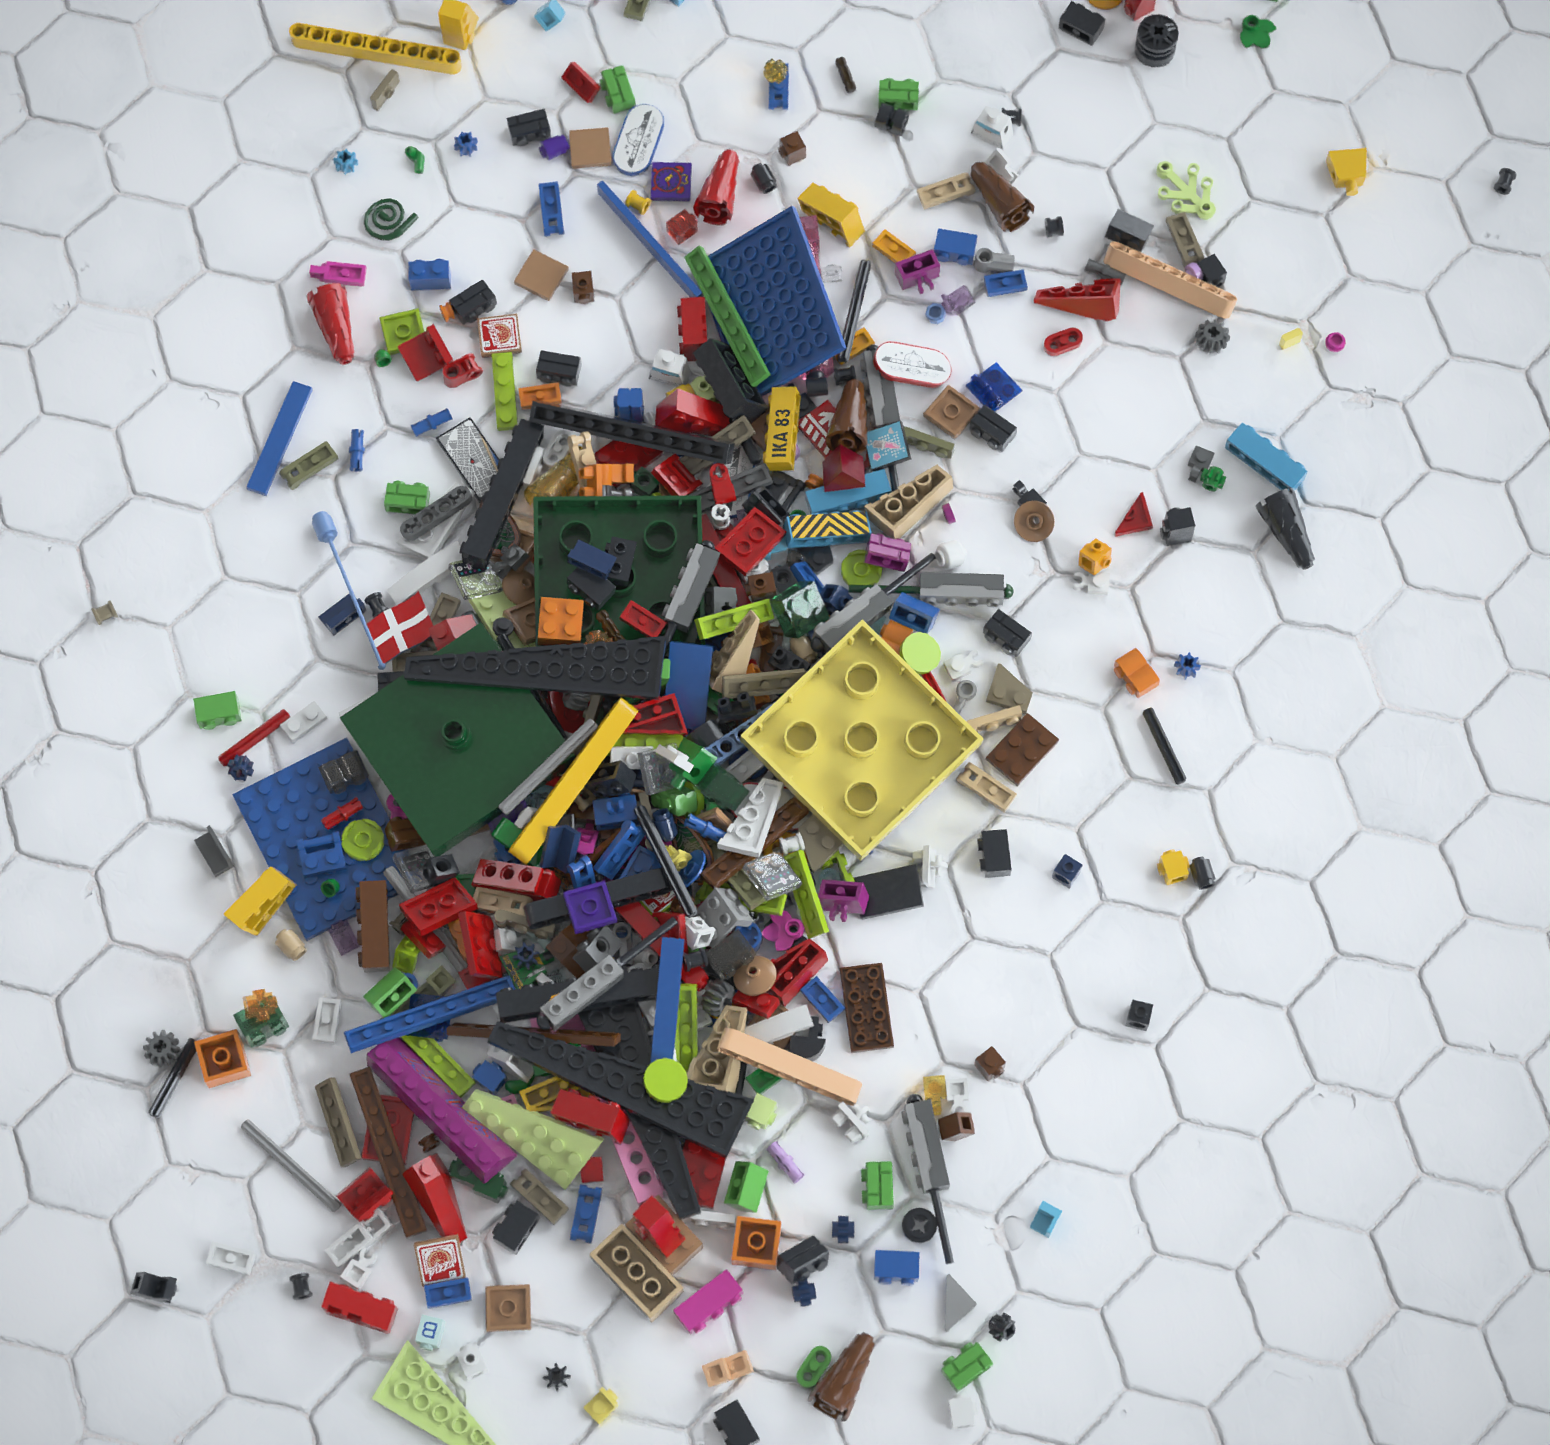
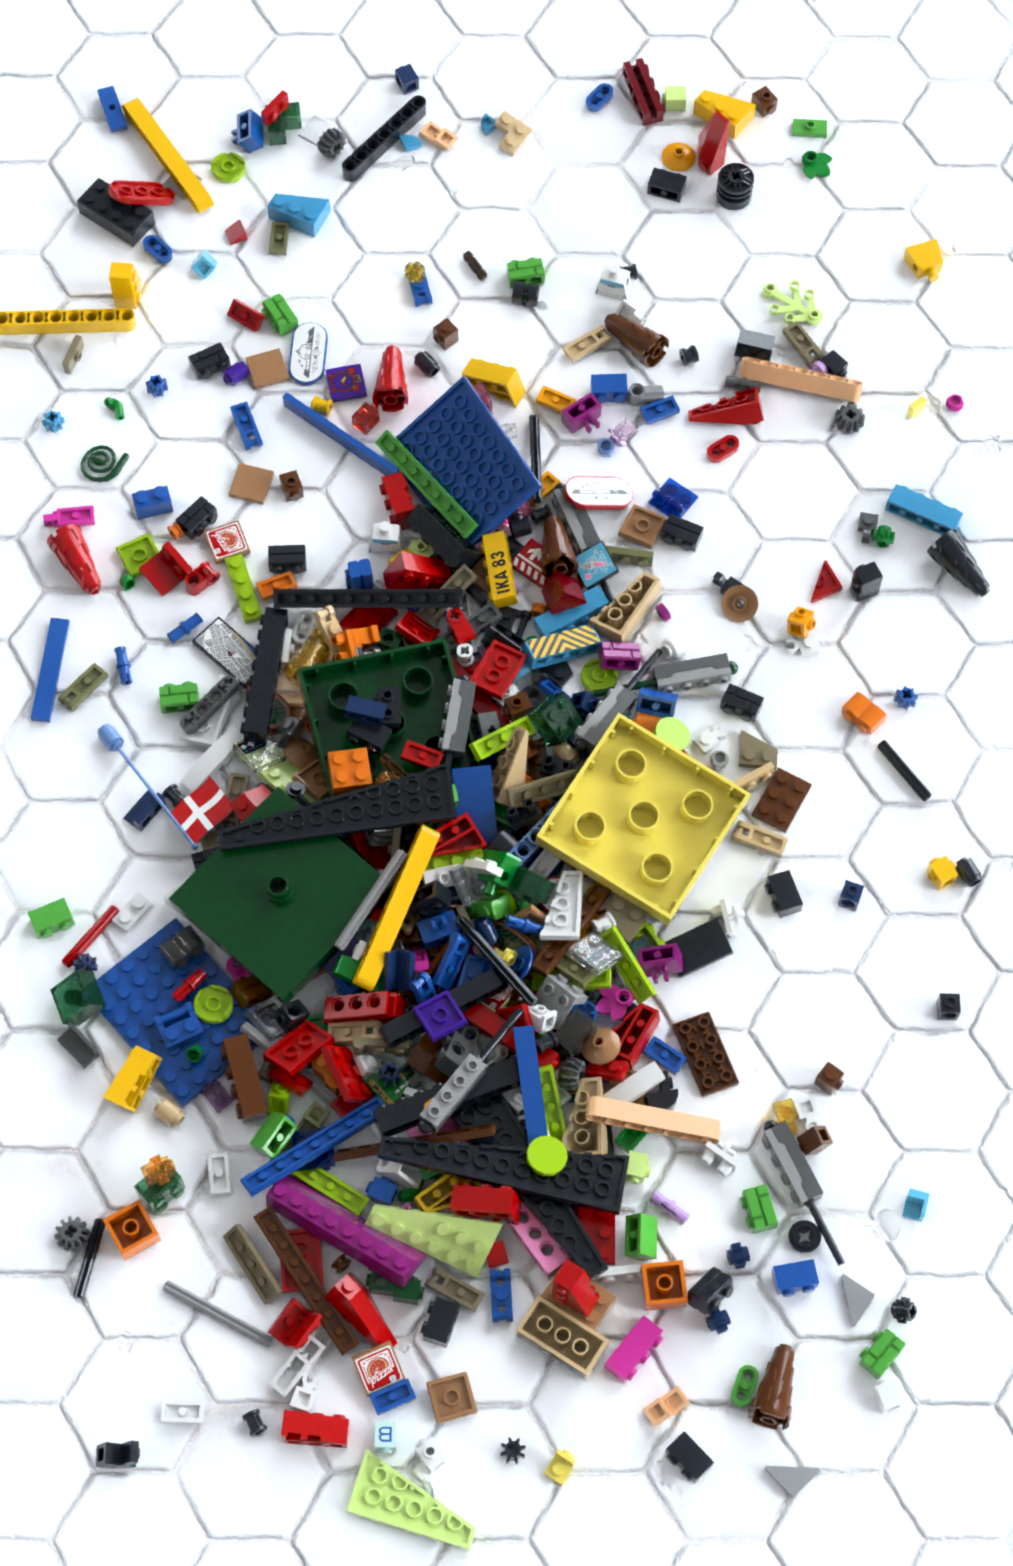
camera: 15 degrees left, 5 degrees down
none -> clear green brick [50,969,106,1026]

